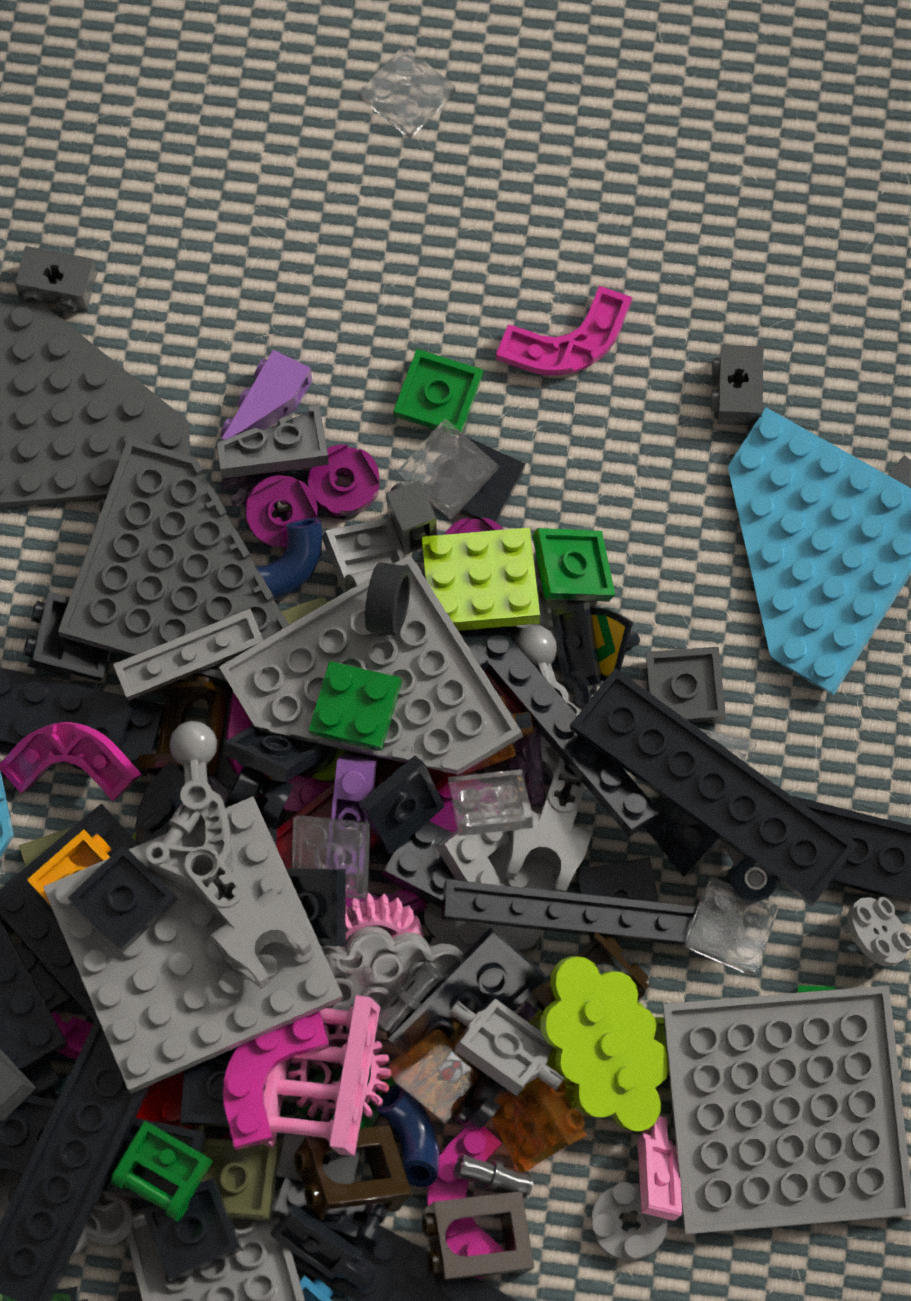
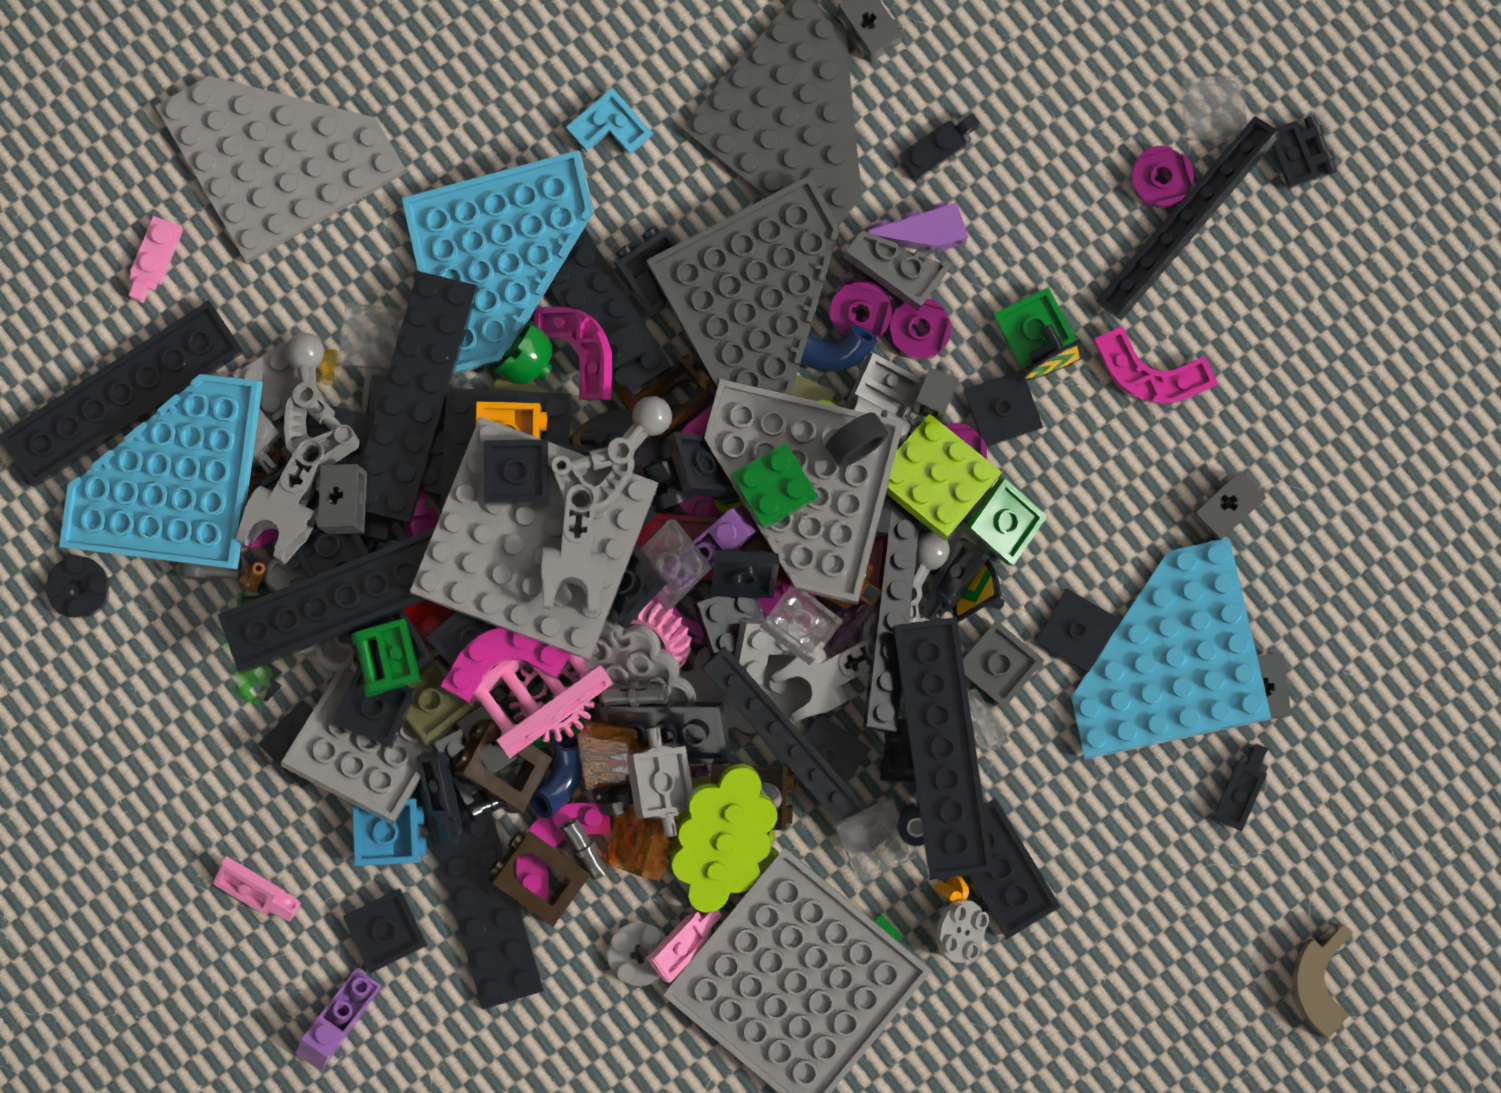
camera: 40 degrees right, 10 degrees up
light grey plate [113,609,263,701] -> none
clear plate [397,419,499,520] -> none
none -> green cylinder [493,322,552,385]
none -> black hinge [899,113,980,181]
none -> light orange plate [934,876,969,904]
none -> black shield [1017,324,1084,382]
none -> black plate [1035,588,1121,673]
none -> black plate [1096,116,1281,321]
none -> magenta plate [1131,145,1194,208]
none -> black plate [1271,115,1338,190]

